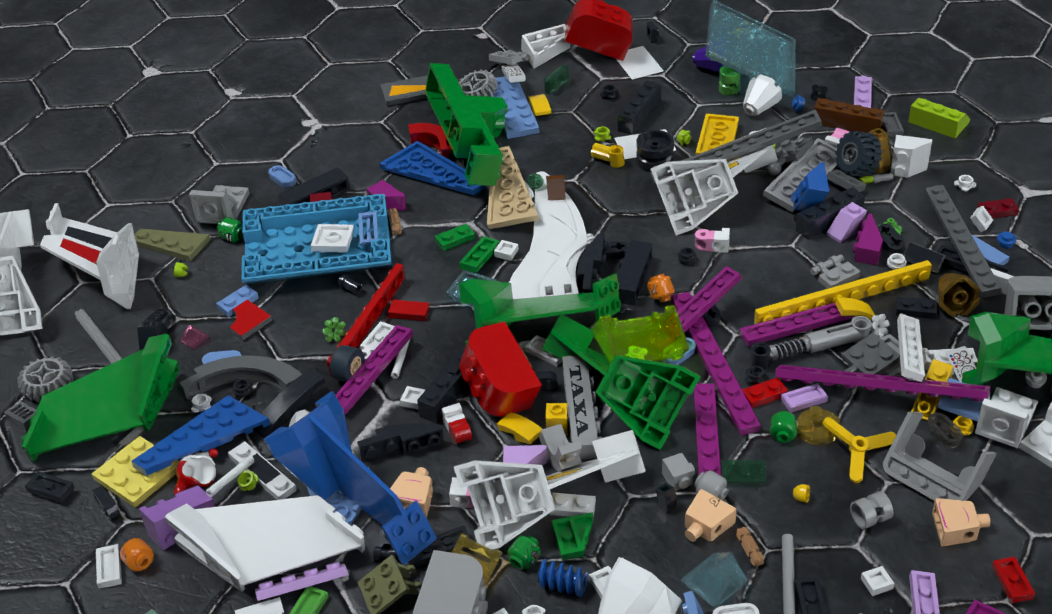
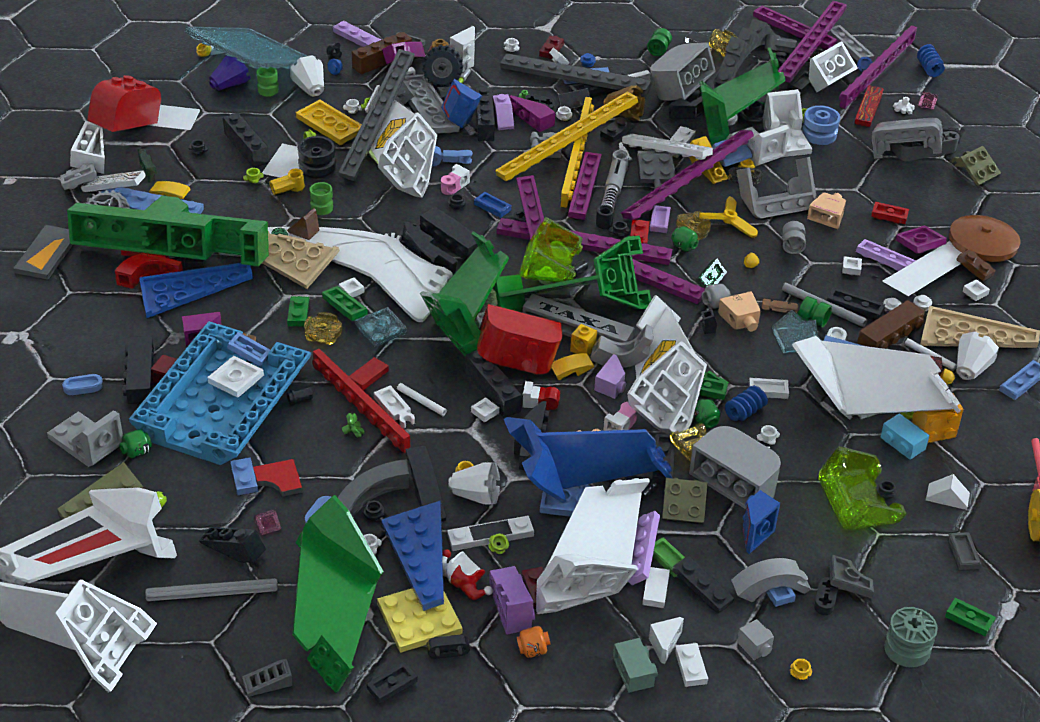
camera: 65 degrees left, 0 degrees up
light grey gear [17,356,73,403] -> none
white tile [96,544,122,589] -> none
white piece [206,456,254,497] -> none
black wheel [330,345,365,382] -> none
magenta plate [336,325,414,415] -> none
orange head [647,273,675,303] -> none
light grey brick [662,453,695,491] -> none
yellow slope [835,297,875,321] -> none
lime slope [908,98,970,138] -> none
white sticker [945,346,976,382] -> none
none -> clear yellow plate [304,312,342,345]
none -> bright green wheel [310,182,333,215]
none -> magenta slope [382,42,425,64]
none -> medium blue piece [432,146,473,166]
none -> blue tile [474,192,512,218]
none -> yellow plate [495,92,638,181]
none -> green wheel [798,296,832,328]

